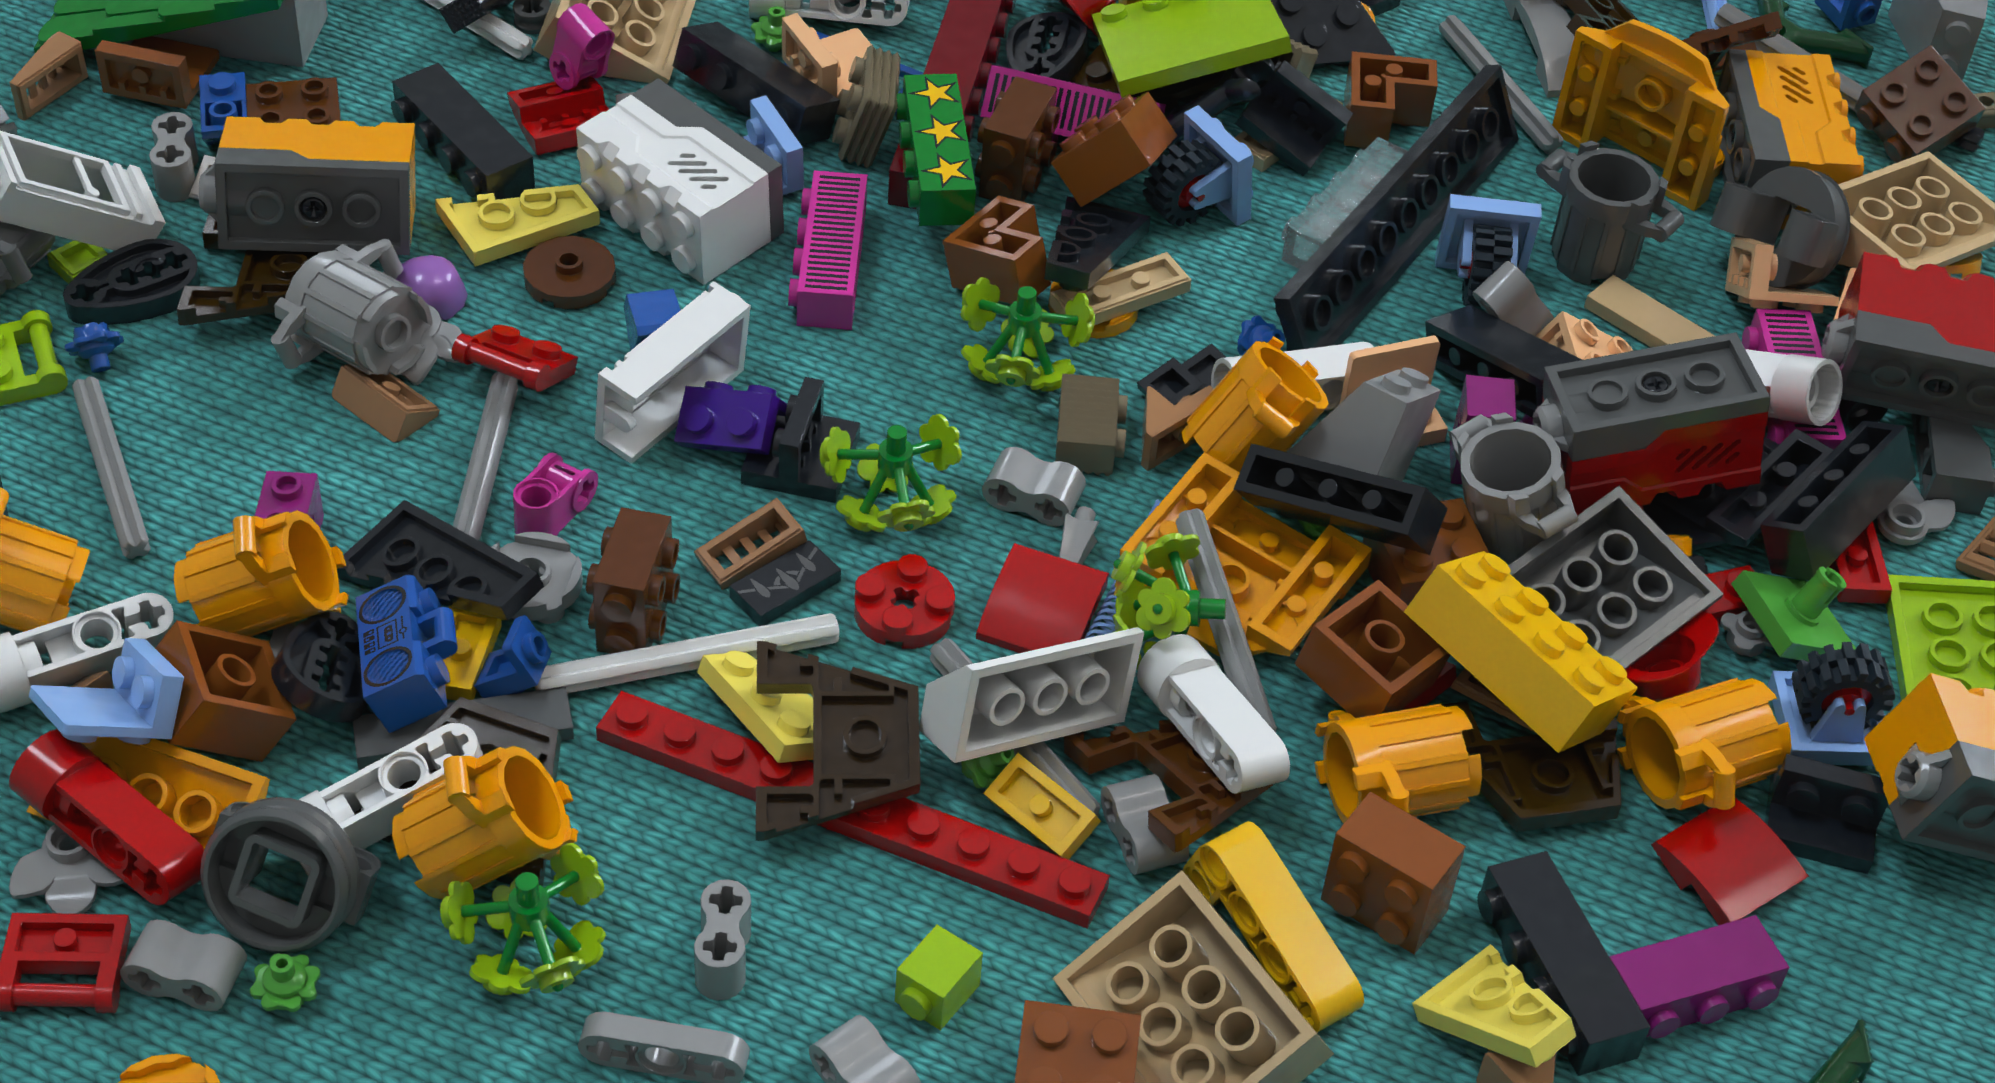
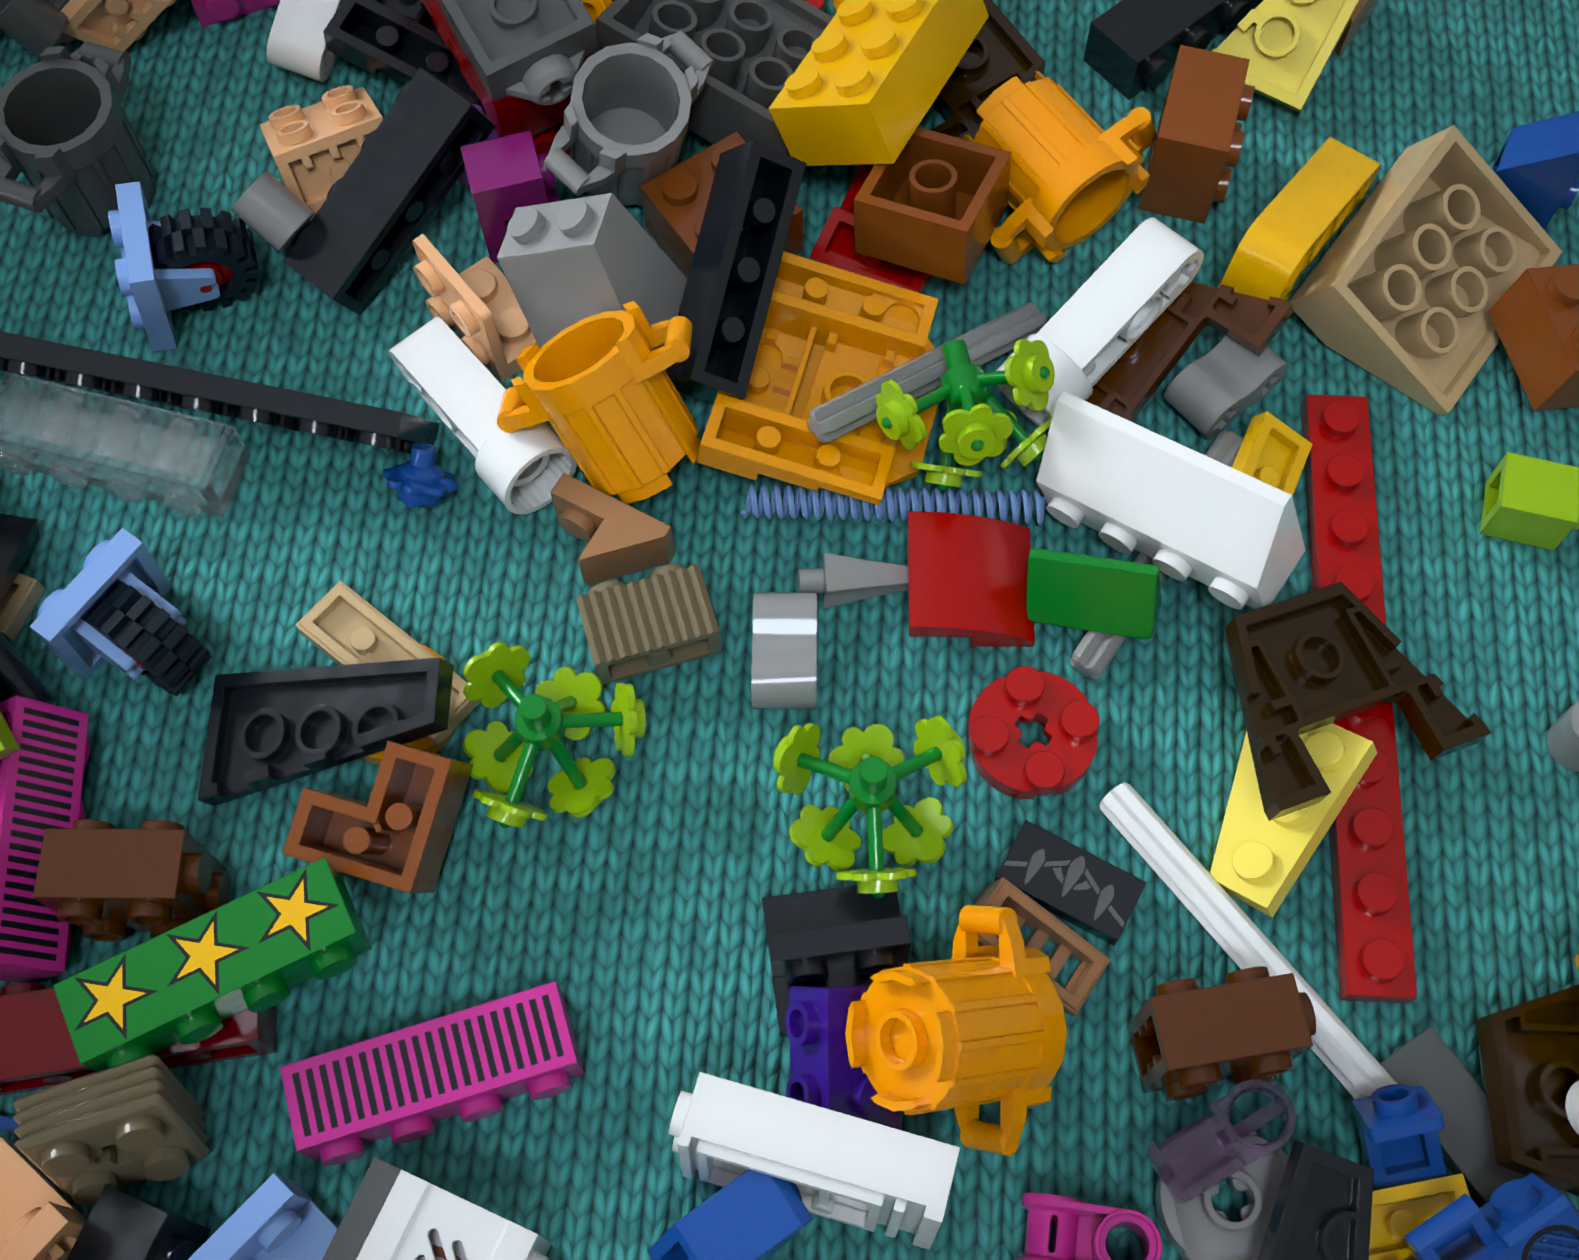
camera: 105 degrees left, 20 degrees up
dark orange brick [1051,92,1178,207] -> none
black slope [1137,343,1226,405] -> none
tan tile [1584,275,1715,348] -> none
none -> light orange container [845,905,1067,1156]
none -> green slope [1026,548,1162,640]
none -> clear purple piece [1147,1079,1296,1204]

